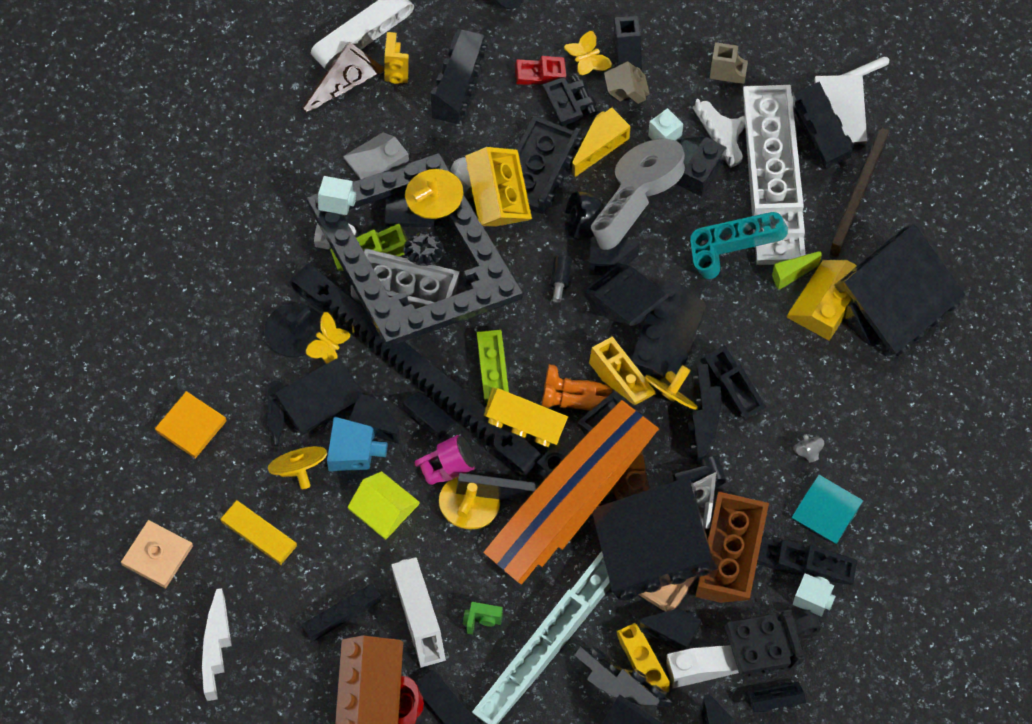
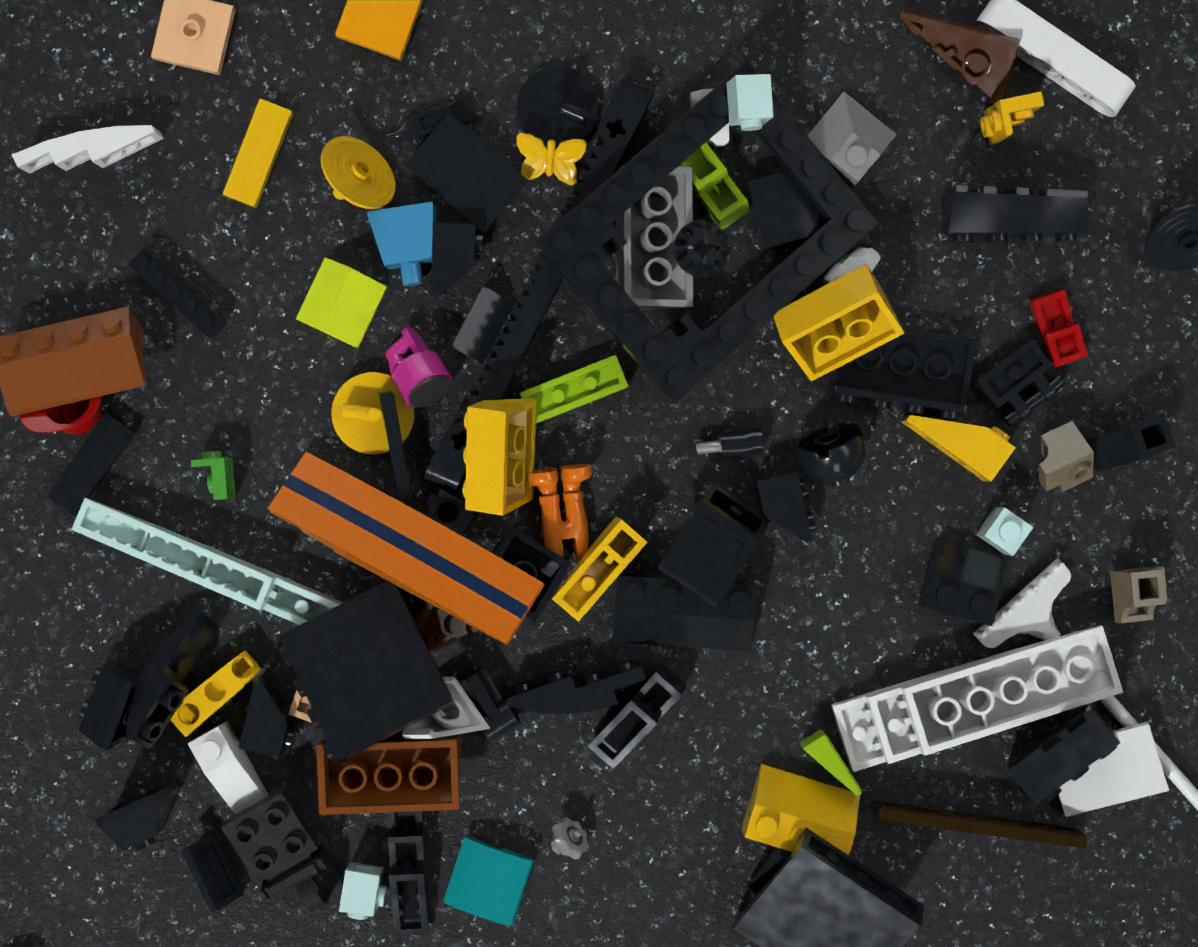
camera: 75 degrees right, 25 degrees up
white slope [391,557,446,667] -> none
yellow shield [405,169,463,219] -> none
yellow piece [564,31,612,75] -> none
light grey beam [591,139,685,250] -> none
yellow shield [645,365,698,410] -> none
teal beam [690,212,788,279] -> none

